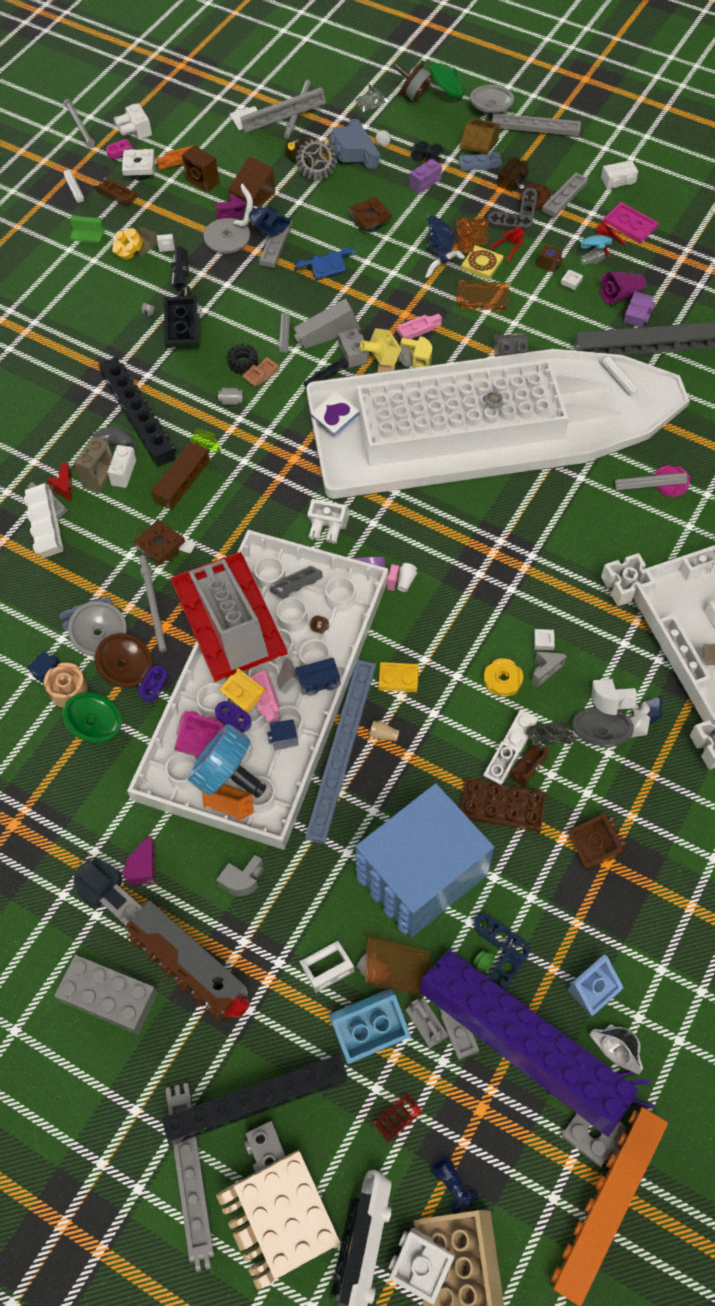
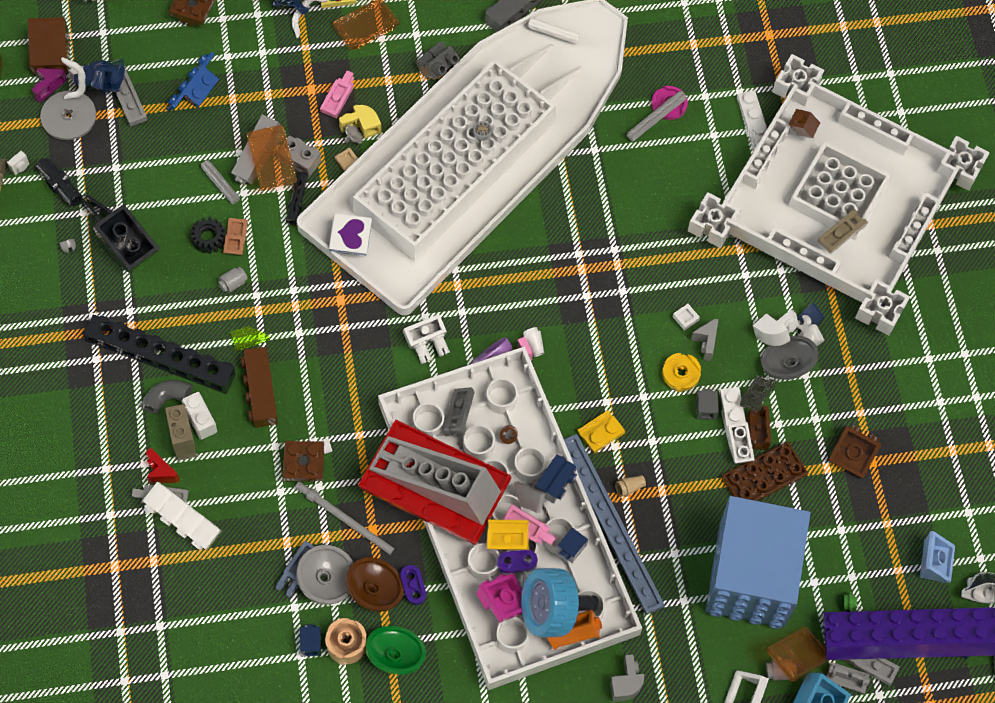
camera: 45 degrees left, 5 degrees up
light yellow brick [360,328,402,366] -> none
dark blue beam [474,914,530,990] -> none
none -> clear orange piece [246,124,297,191]
none -> dark grey brick [696,389,718,420]

